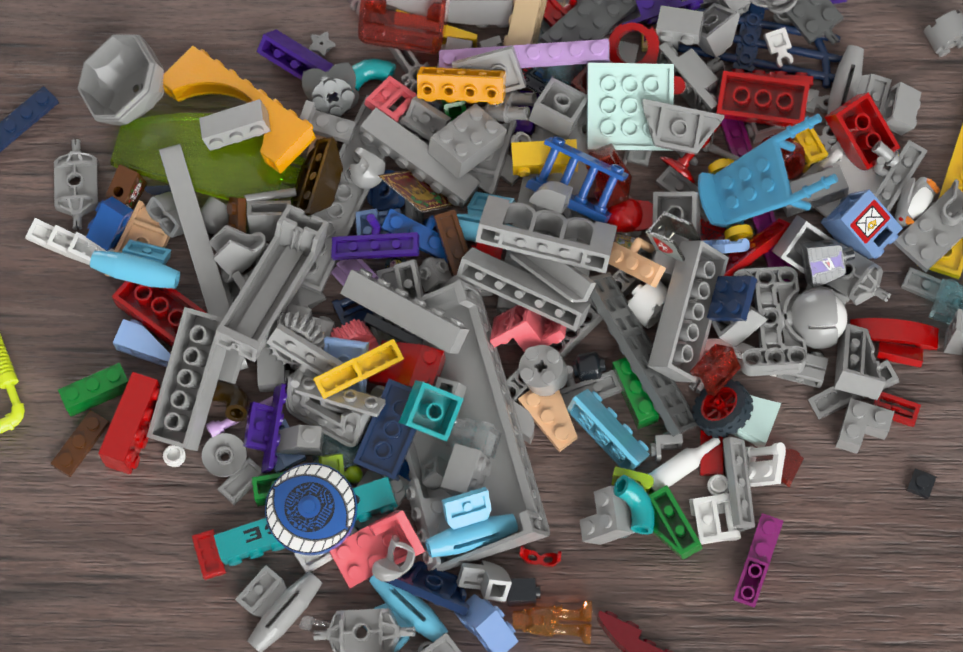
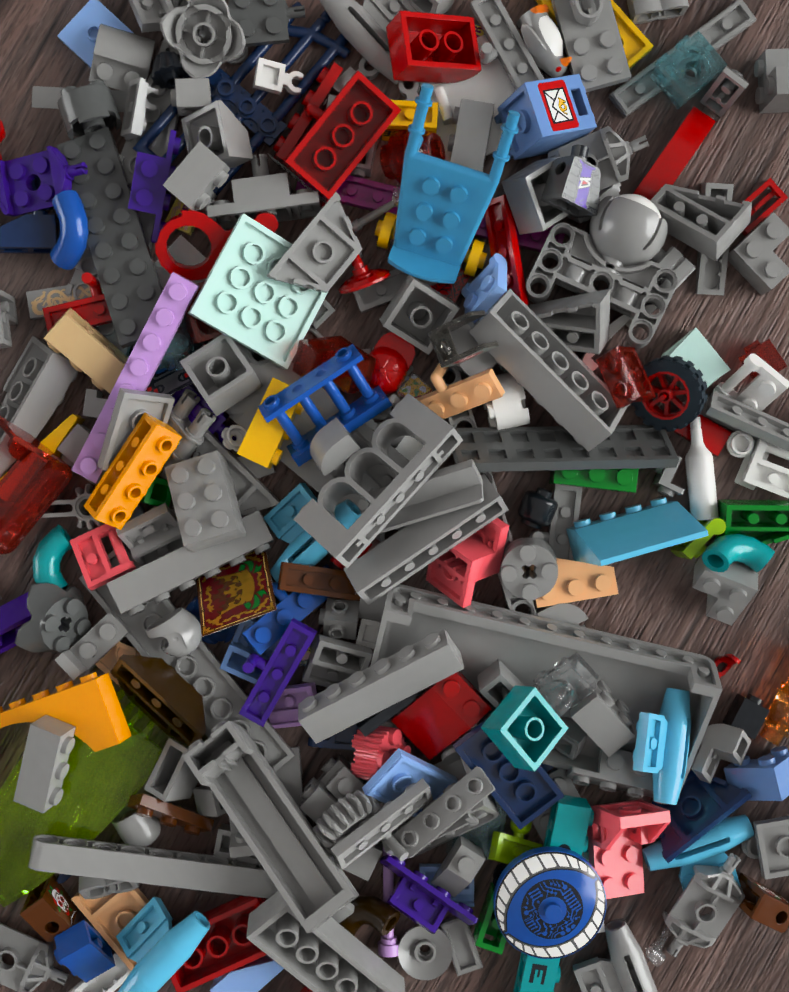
camera: 60 degrees left, 20 degrees up
light grey piece [209,225,266,283] -> none
light grey piece [244,188,296,204] -> none
yellow slope [313,339,404,400] -> none
light grey piece [372,535,415,582] -> none
dark blue plate [707,276,757,321] -> none
light grey pin [872,141,900,167] -> none
red tile [877,341,924,368] -> none

